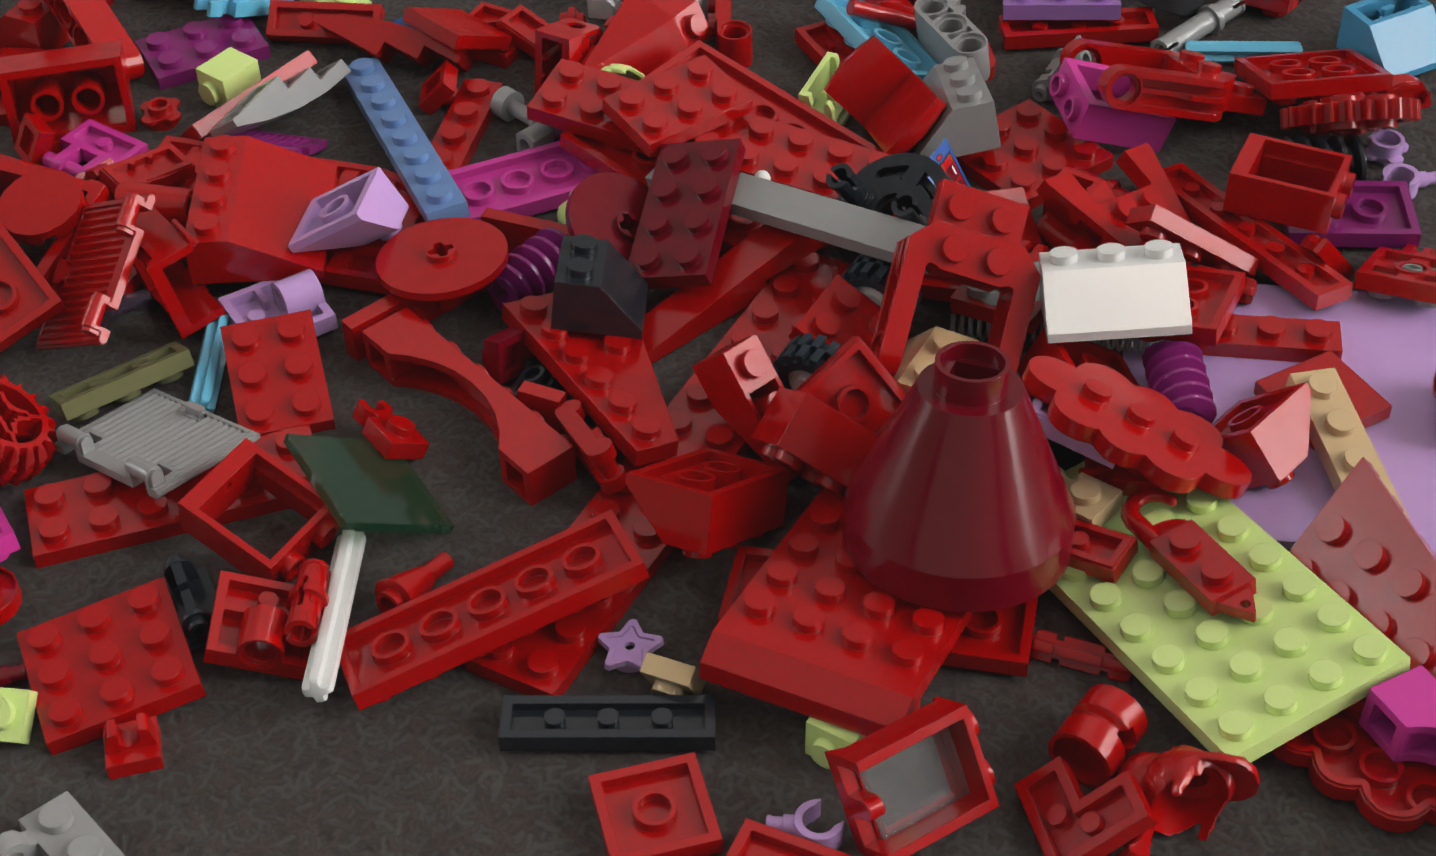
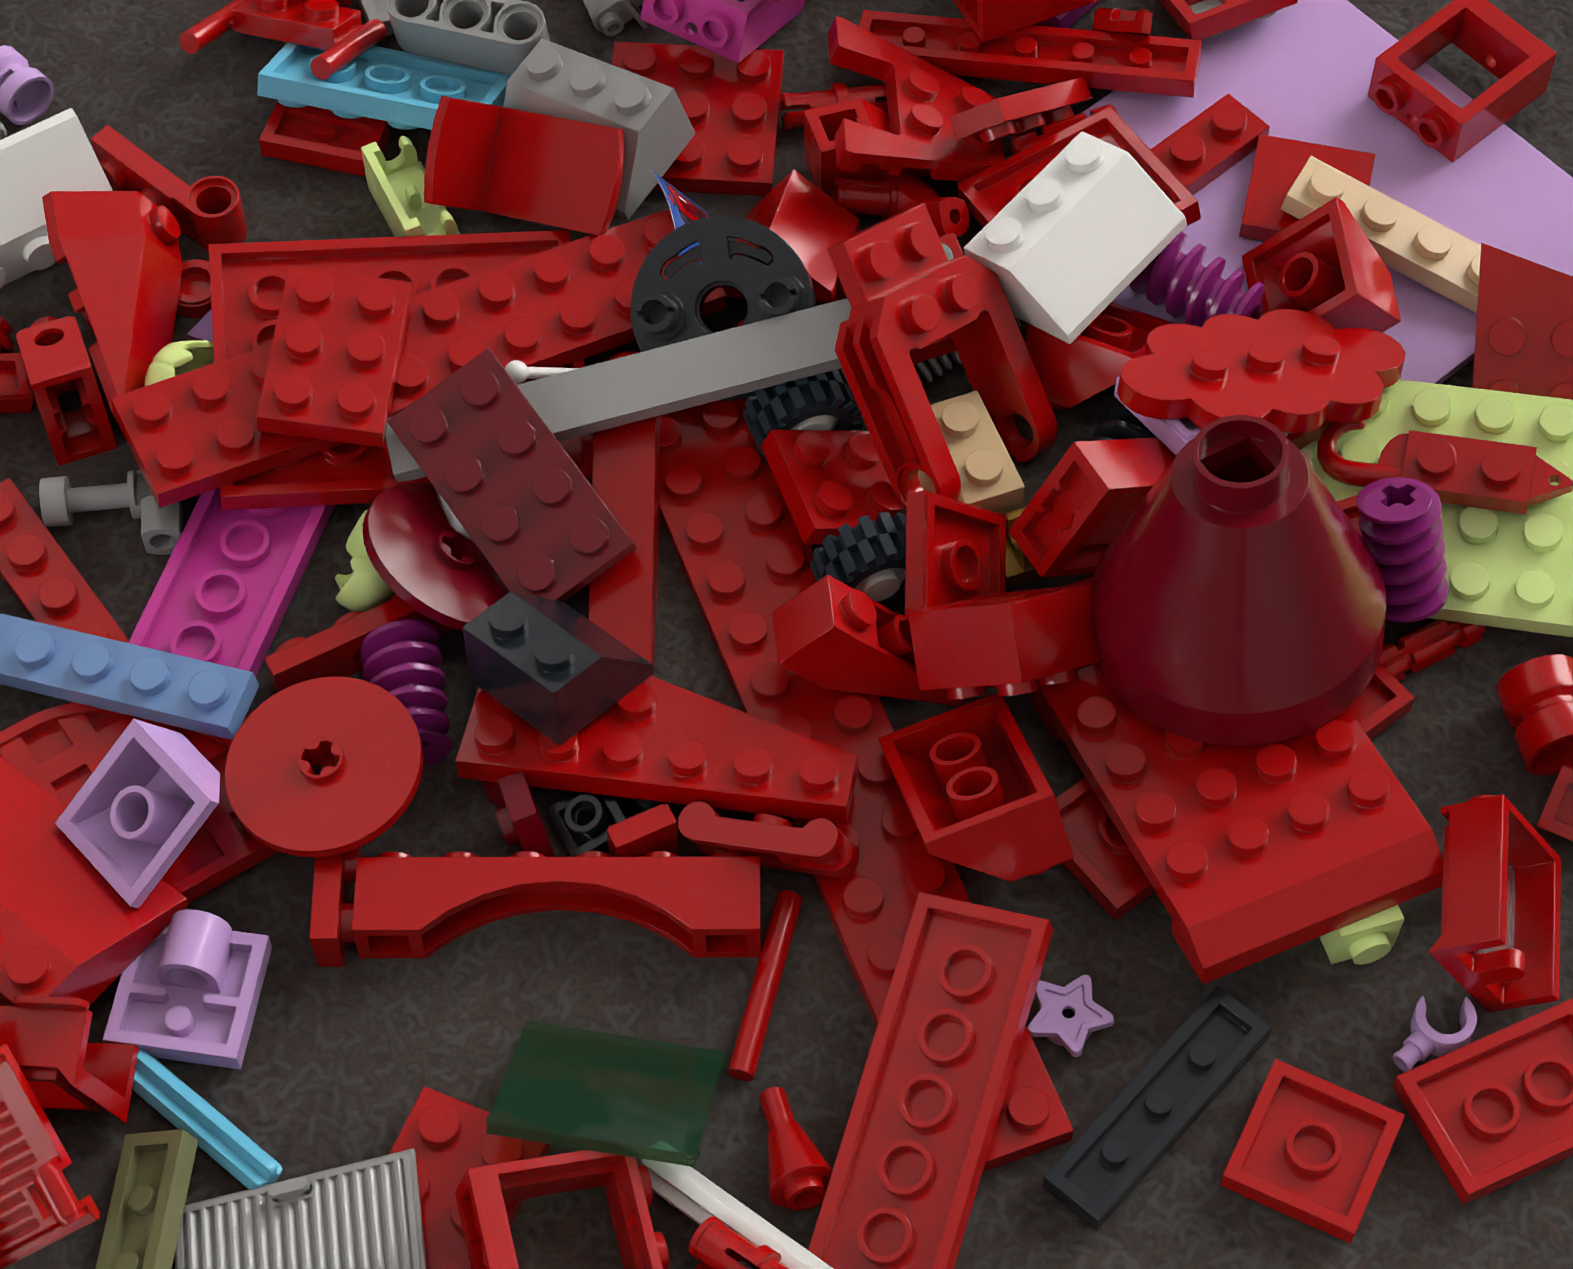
camera: 50 degrees left, 15 degrees up
red plate [220,309,336,435] -> none
red plate [353,399,430,459] -> none
tan plate [640,652,706,695] -> none
none -> red bar [727,890,803,1082]
none -> magenta piece [1356,477,1449,622]

